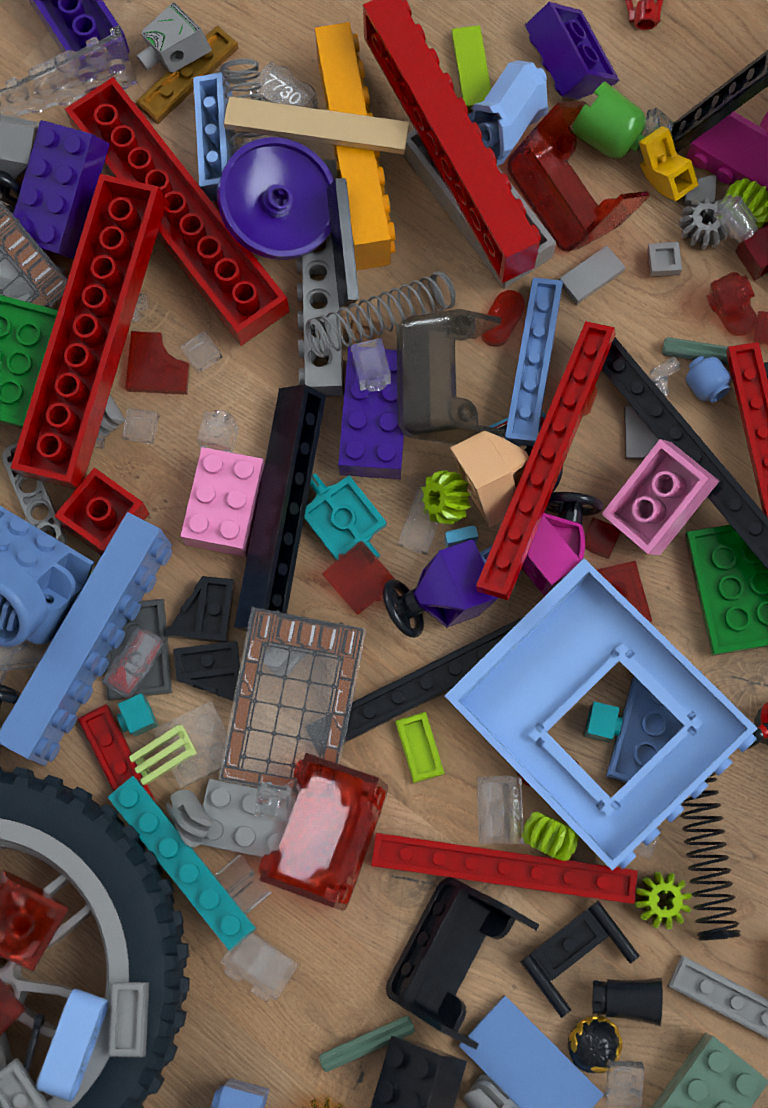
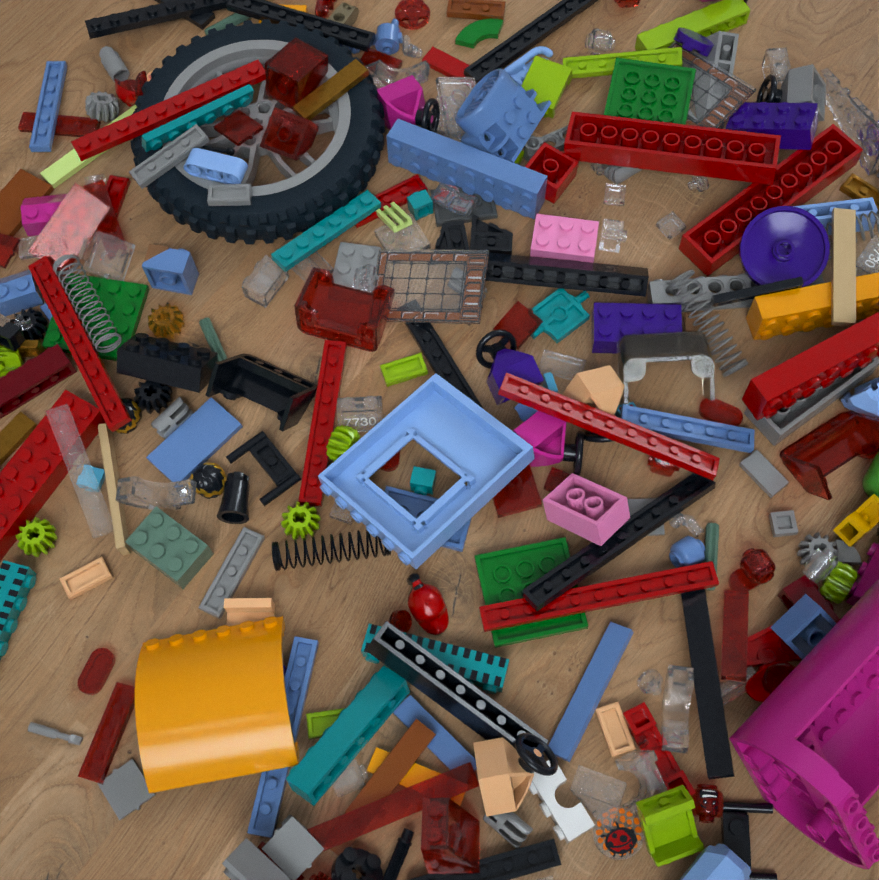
camera: 90 degrees right, 10 degrees down
clear red tile [125,331,190,395] -> none
light grey arm [166,789,212,847] -> none
clear brick [351,338,391,392] -> none
lime gear [420,470,472,525] -> none

